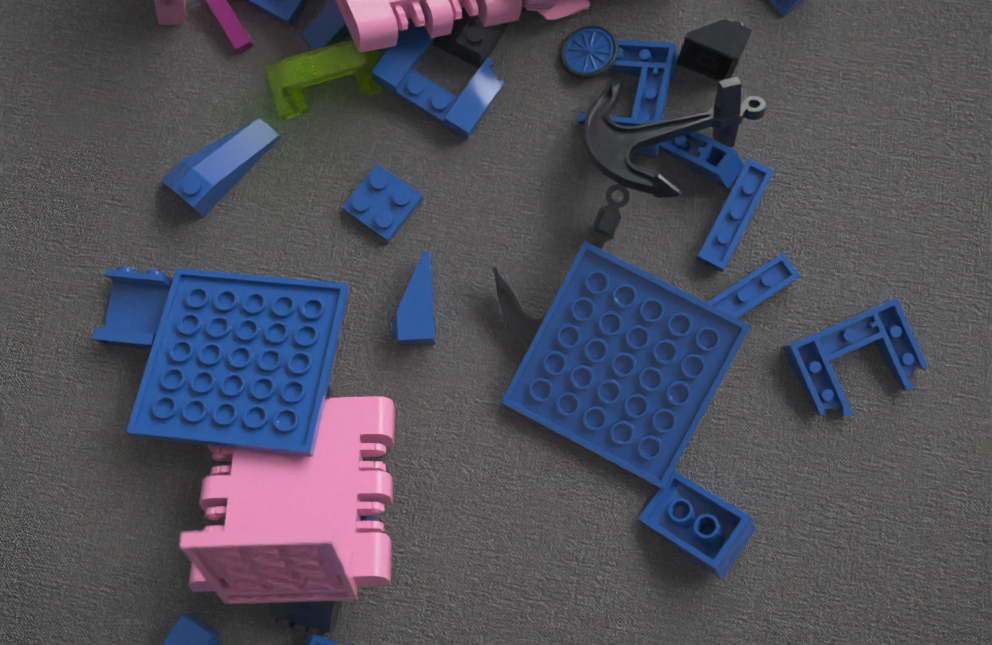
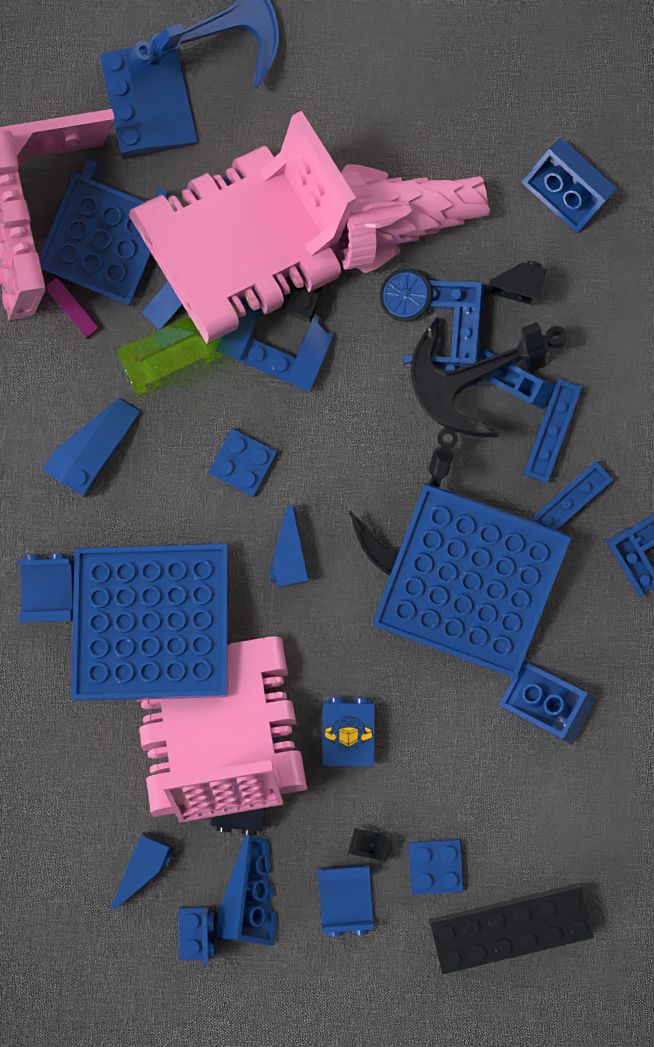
camera: 10 degrees left, 10 degrees up
none -> blue panel [322,697,375,766]

